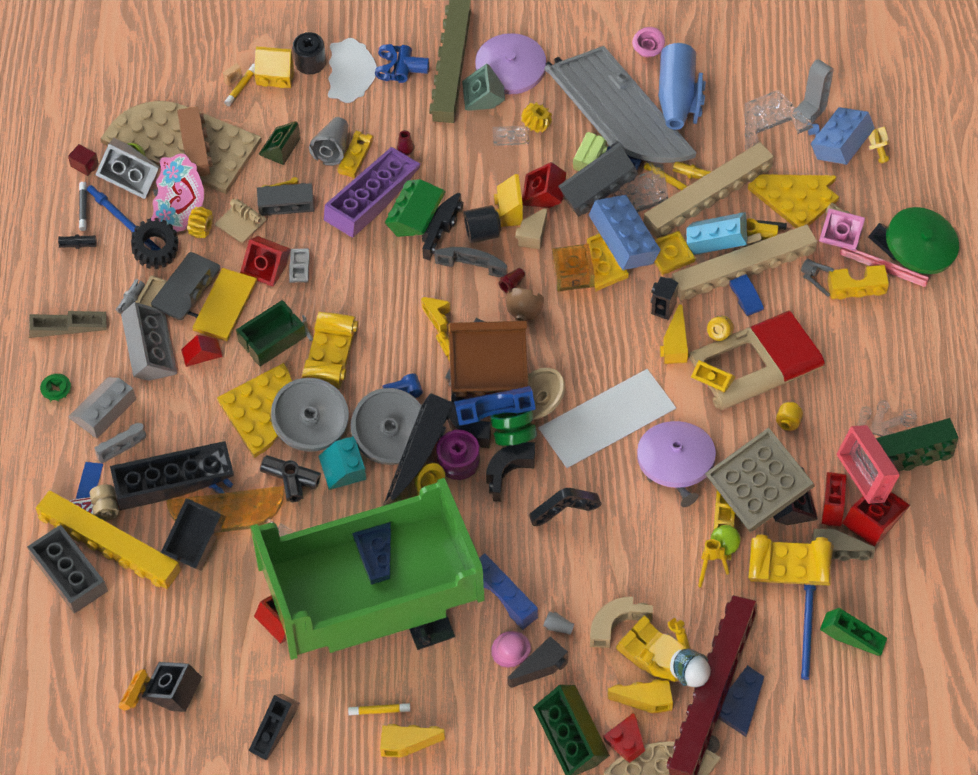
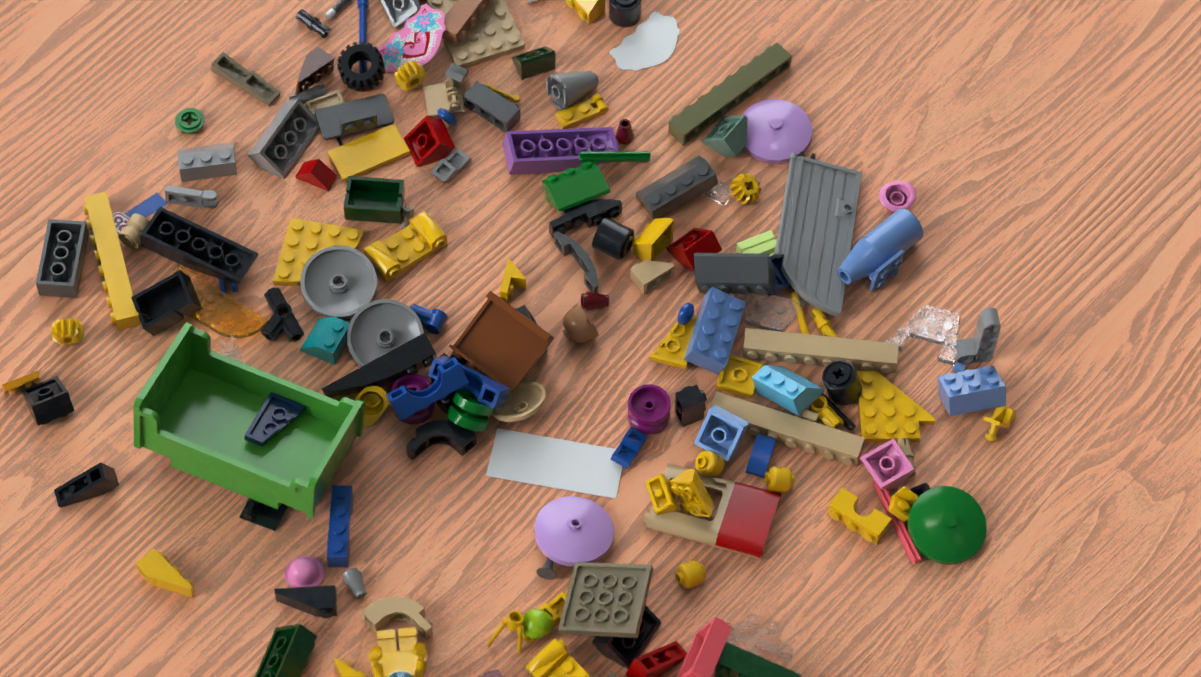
camera: 40 degrees right, 0 degrees up
yellow bar [348,703,410,715] -> none
blue connector [375,44,429,83] -> none
black beam [529,488,602,526] -> none
clear yellow brick [552,244,595,292] -> none
yellow slope [660,304,688,364] -> none
dark grey plant [801,258,834,297] -> none
none -> yellow gear [51,317,84,346]
none -> slope [295,47,335,96]
none -> blue arch [386,357,469,421]
none -> blue piece [437,108,457,126]
none -> light grey slope [445,63,469,83]
none -> green axle [579,151,651,162]
none -> blue slope [610,427,648,469]
none -> magenta wheel [628,384,671,435]
none -> dark grey slope [636,156,718,220]
none -> yellow slope [669,469,714,517]
none -> blue piece [677,303,694,325]
none -> light blue slope [694,405,750,461]
none -> yellow head [764,466,795,493]
none -> black piece [822,360,862,405]
none -> yellow bracket [889,486,918,522]

